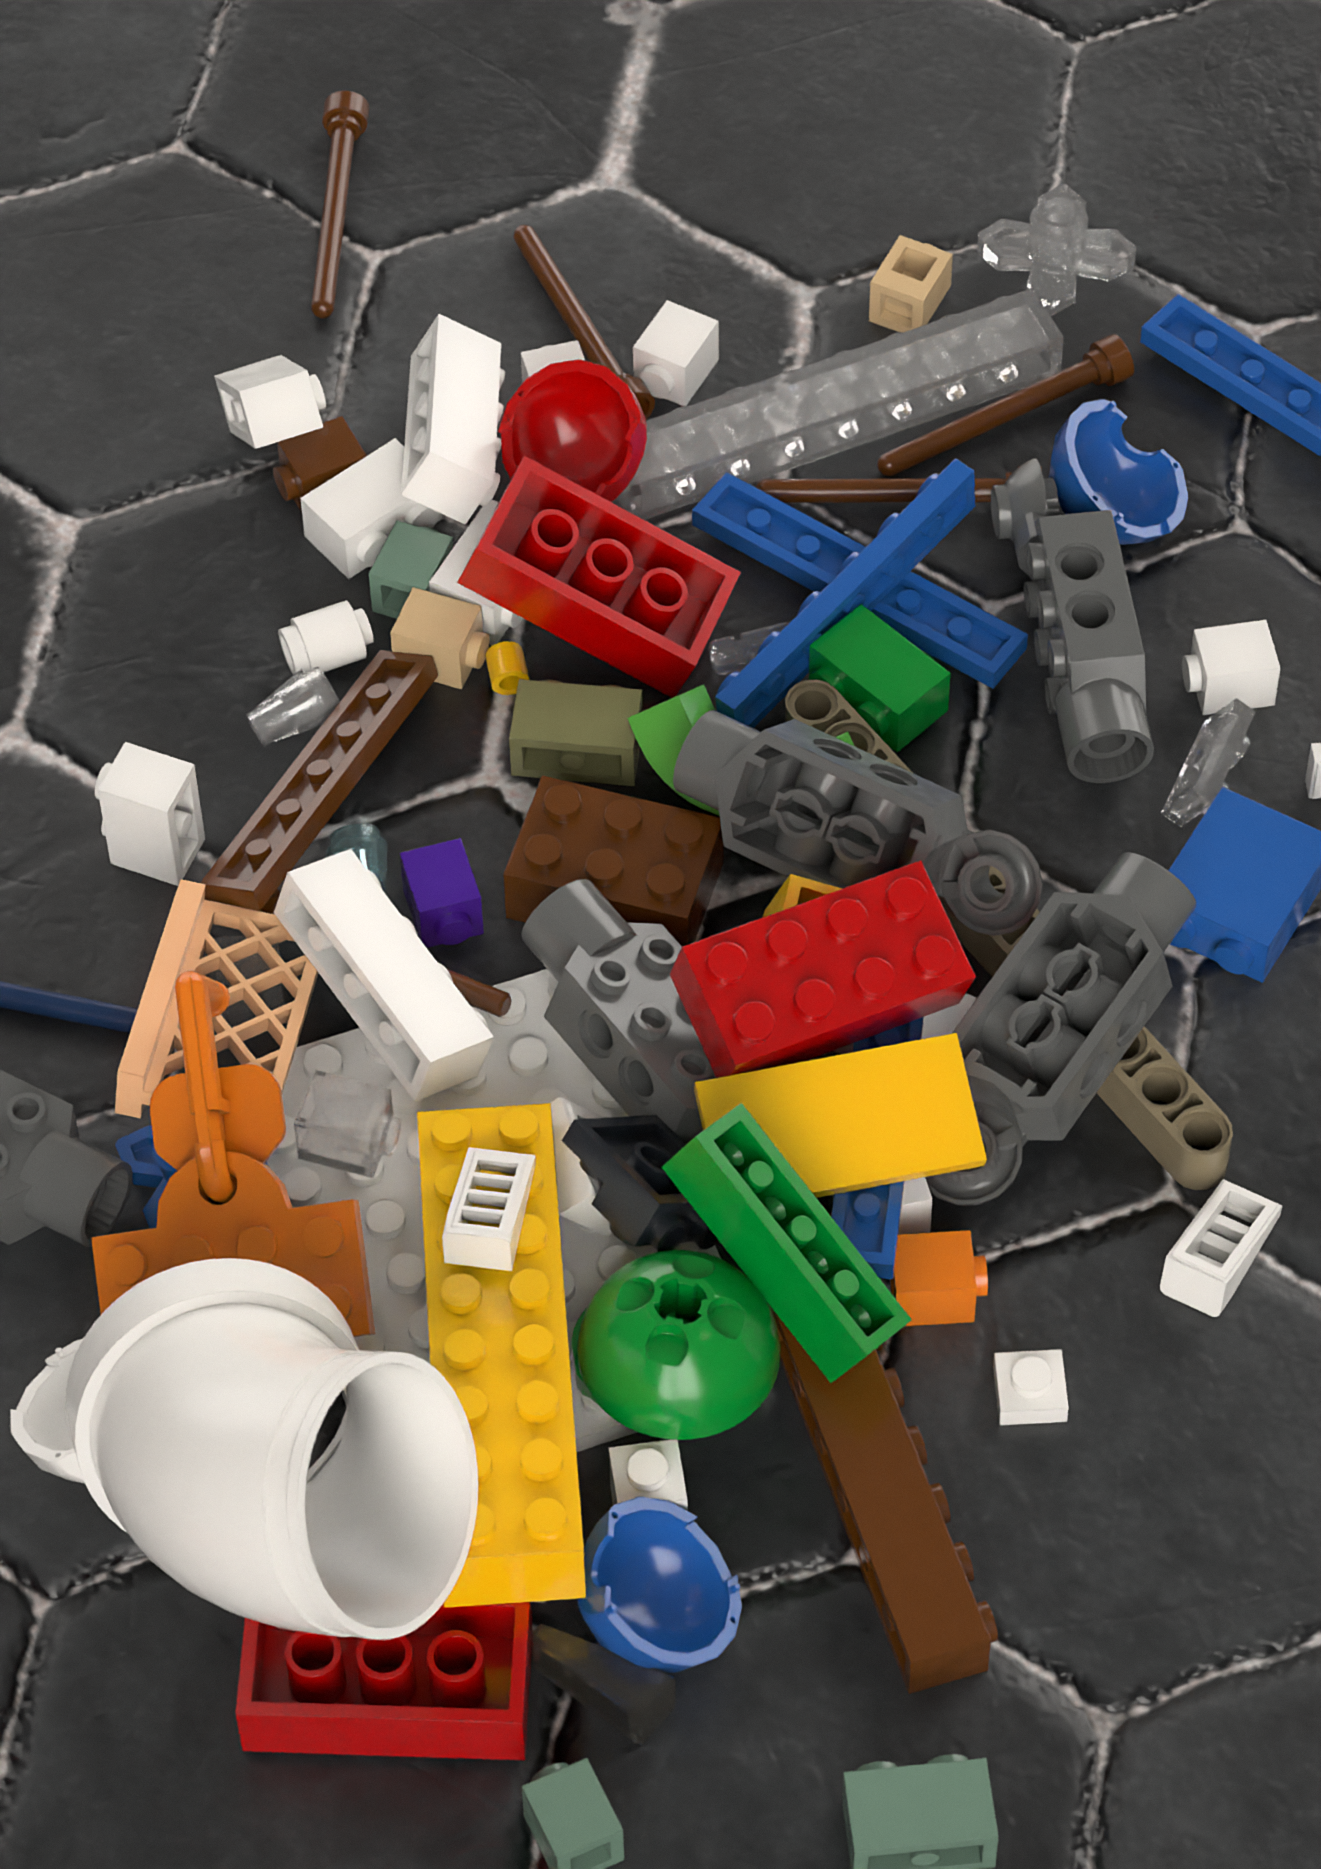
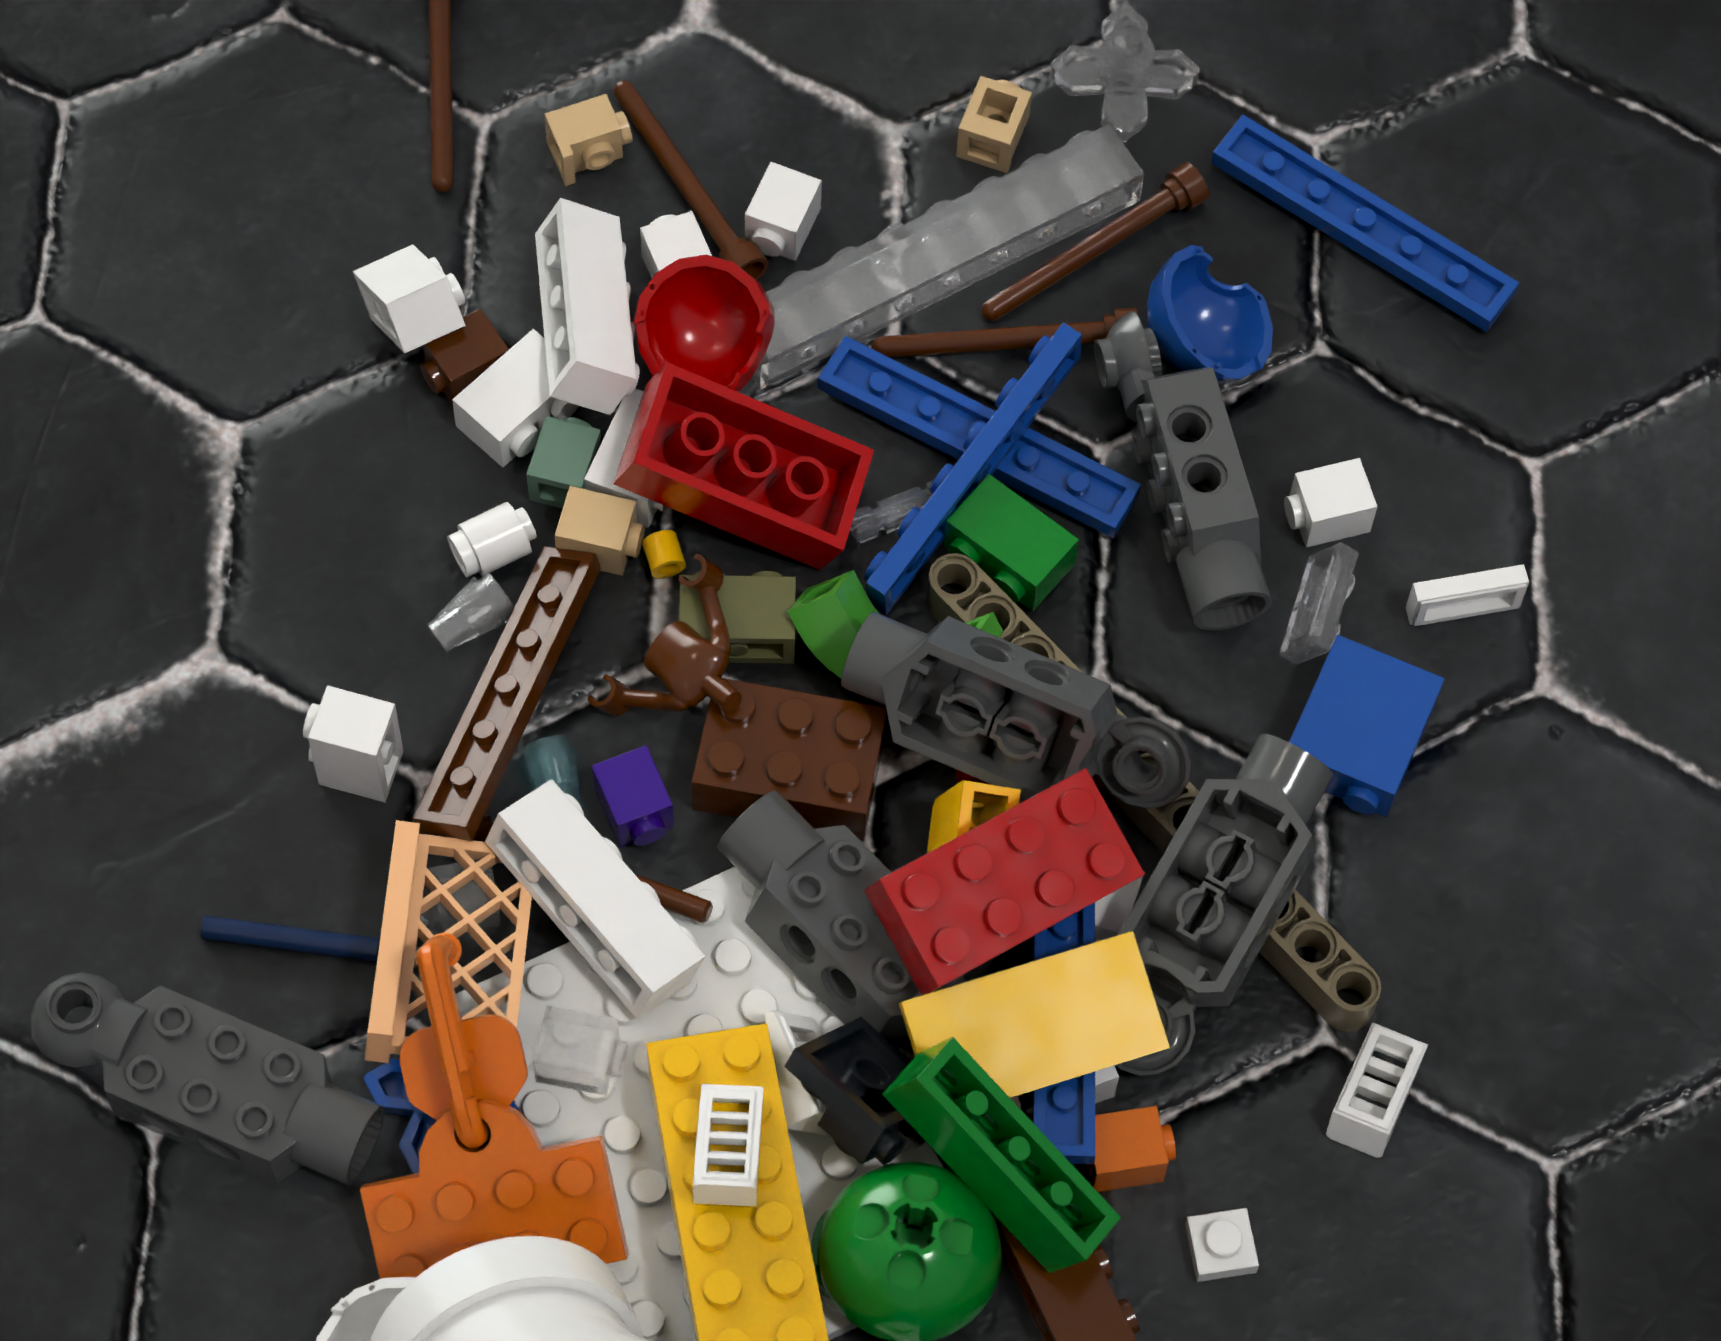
camera: 10 degrees left, 10 degrees up
none -> tan brick [544,94,633,186]
none -> reddish brown piece [587,554,742,717]

